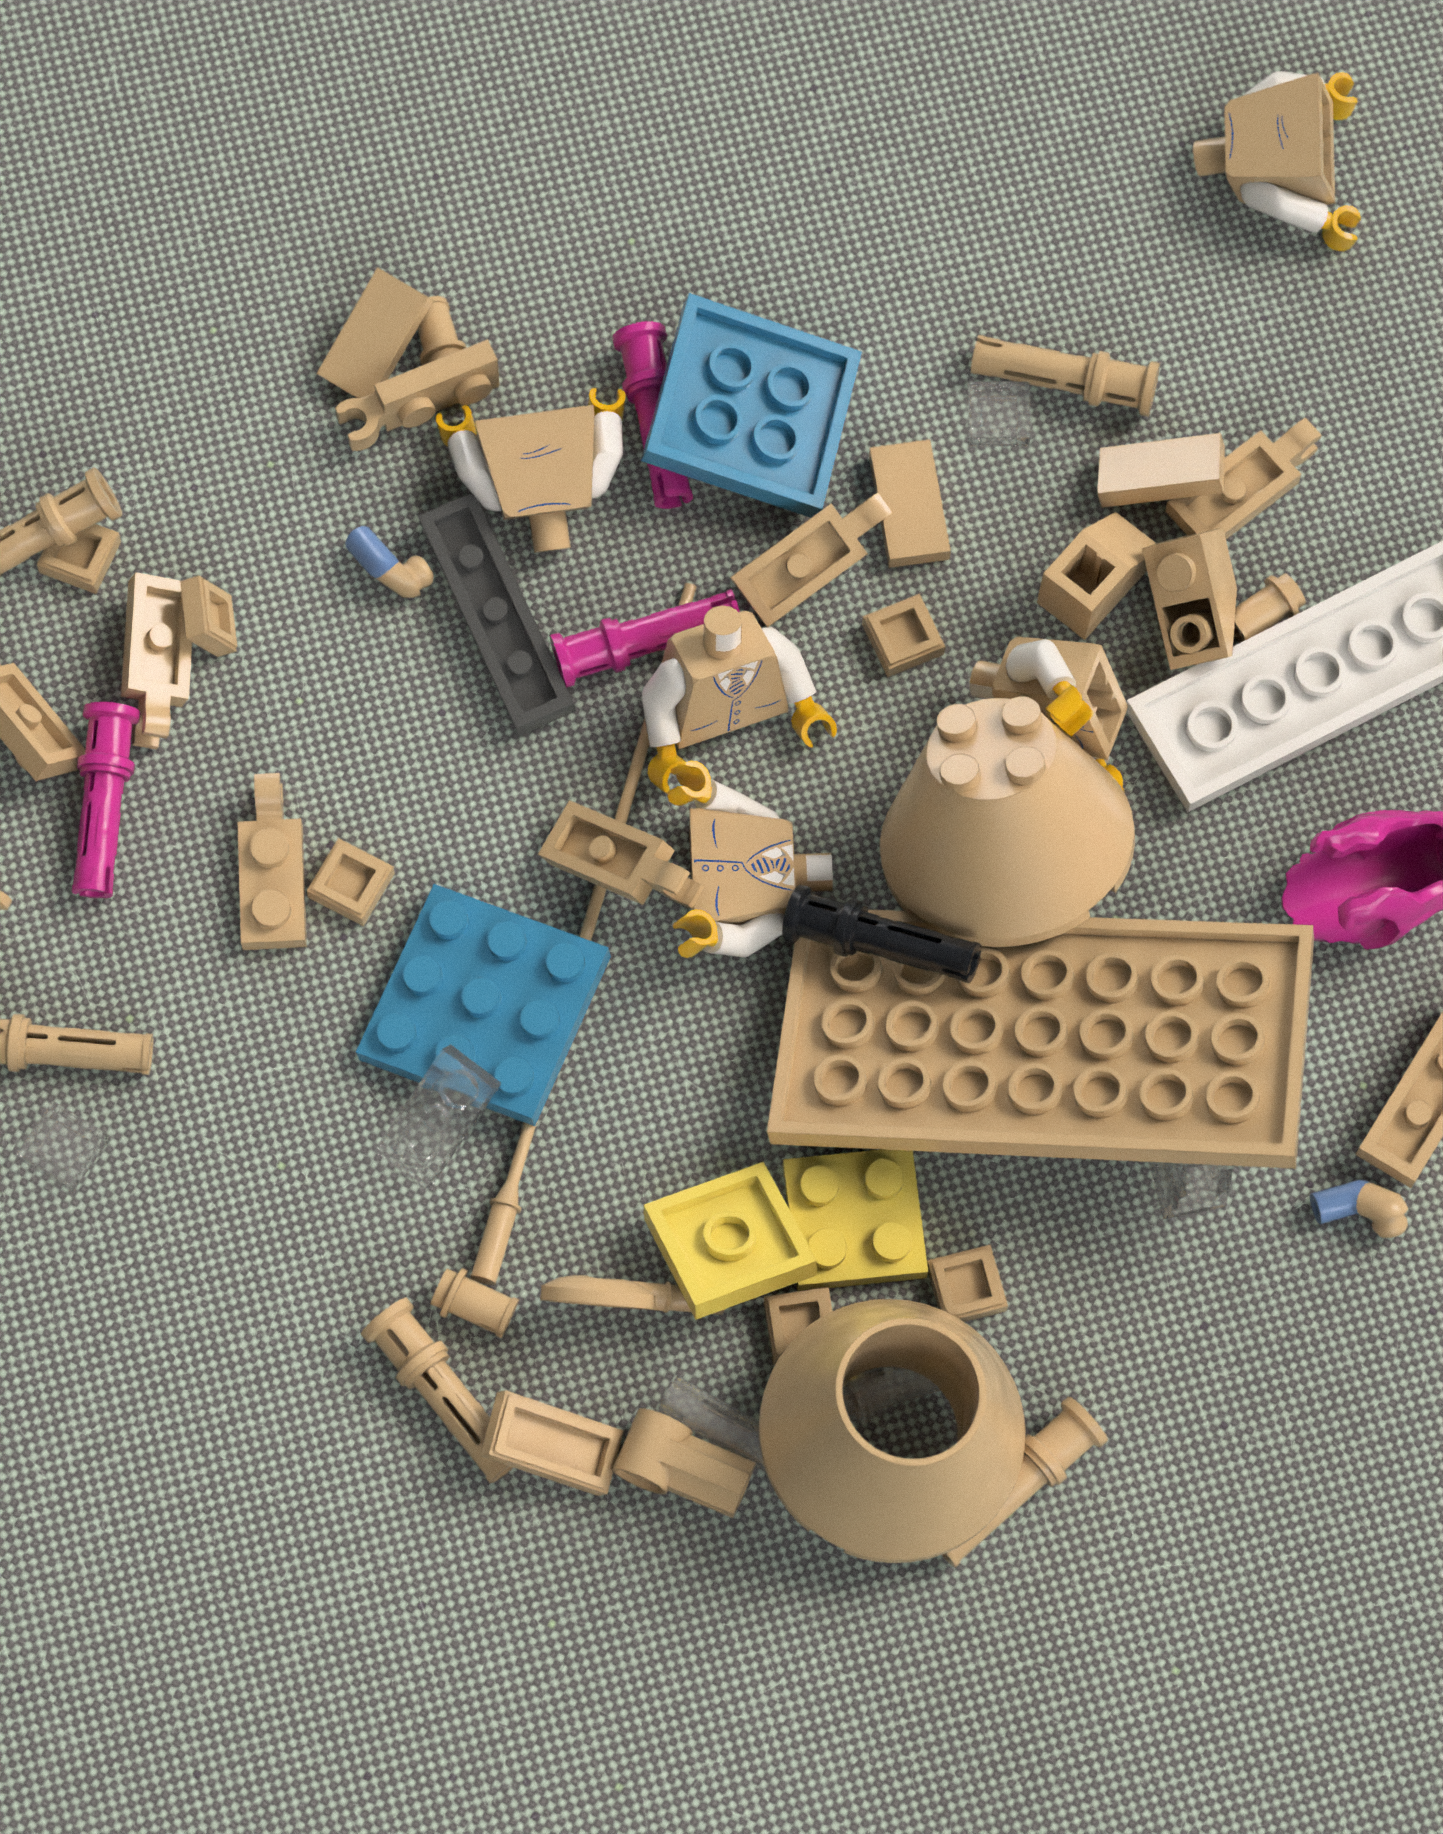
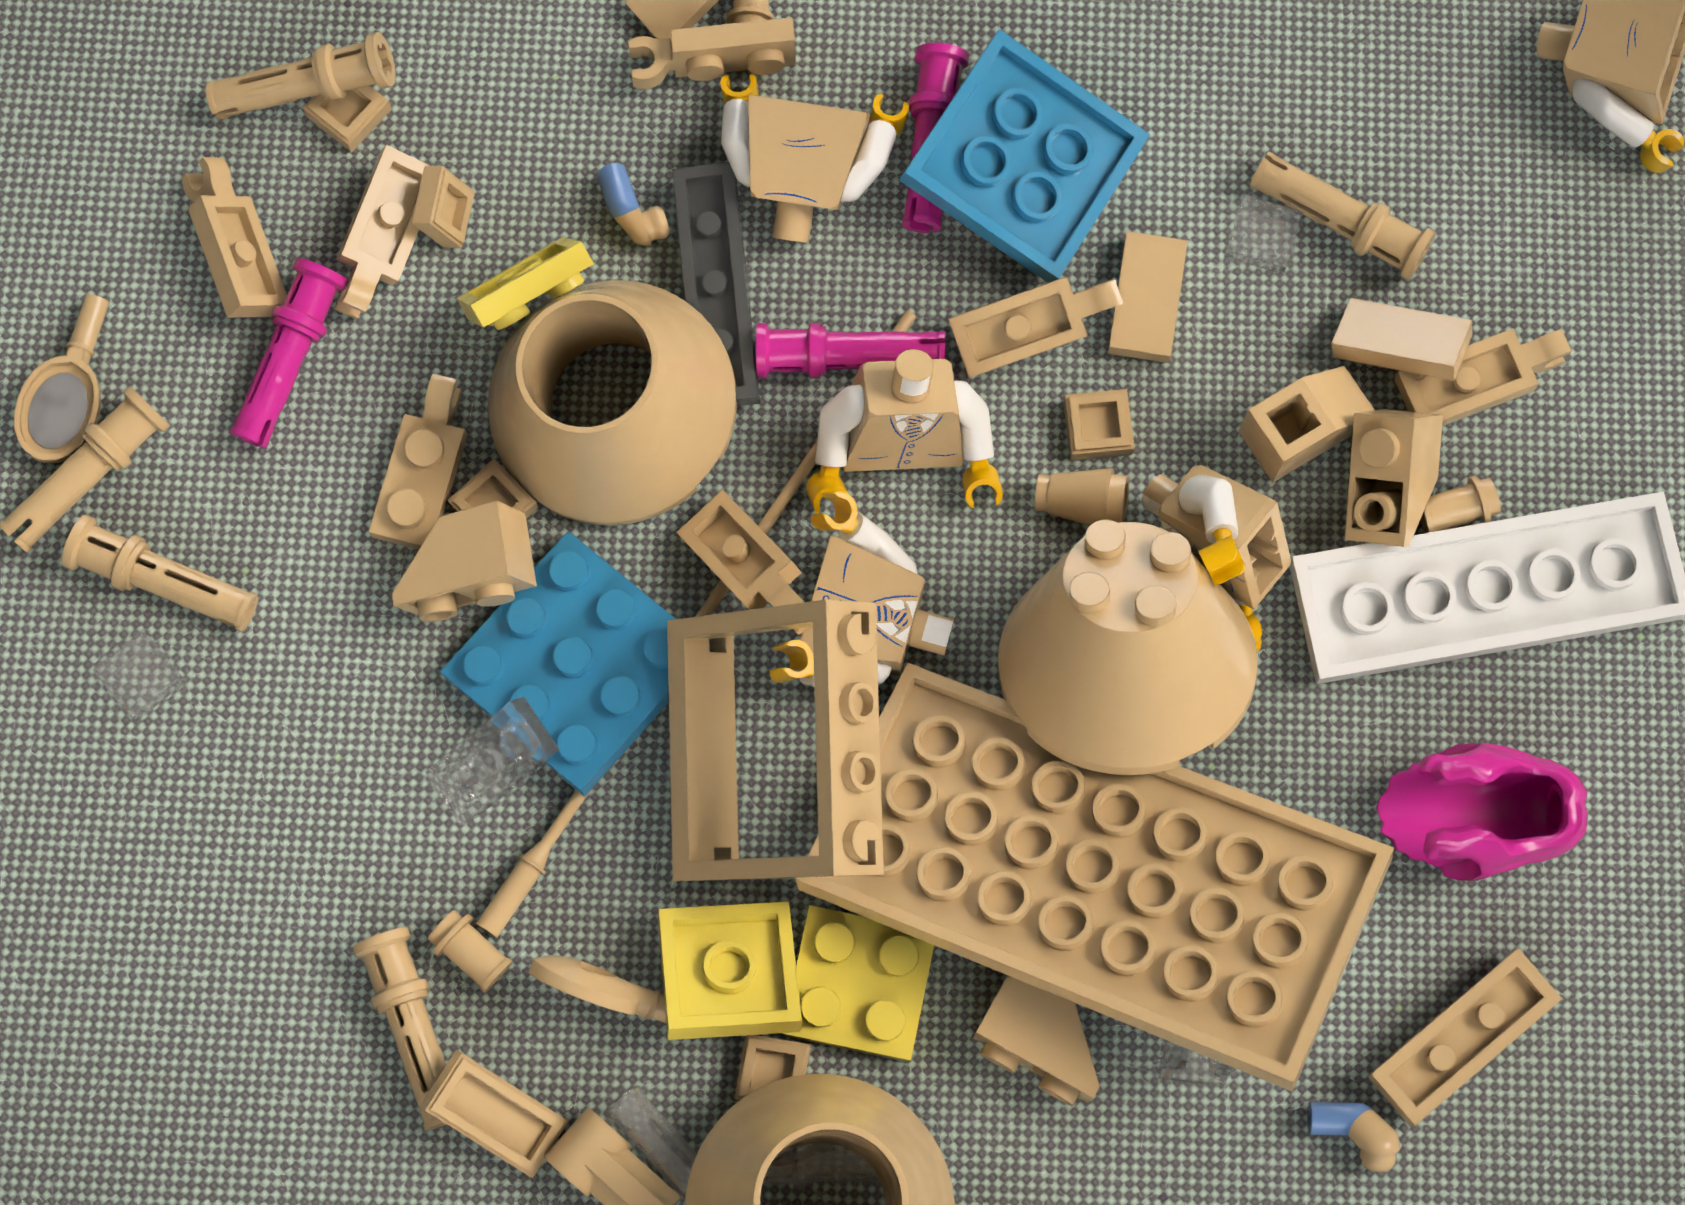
camera: 20 degrees right, 5 degrees up
black pin [782,884,981,983] -> none
tan tile [927,1245,1008,1322] -> none
none -> tan slope [392,501,537,622]
none -> light yellow plate [456,237,594,330]
none -> tan cone [488,280,737,526]
none -> tan window [667,600,884,881]
none -> tan slope [973,975,1100,1106]
none -> tan cone [1035,468,1129,526]

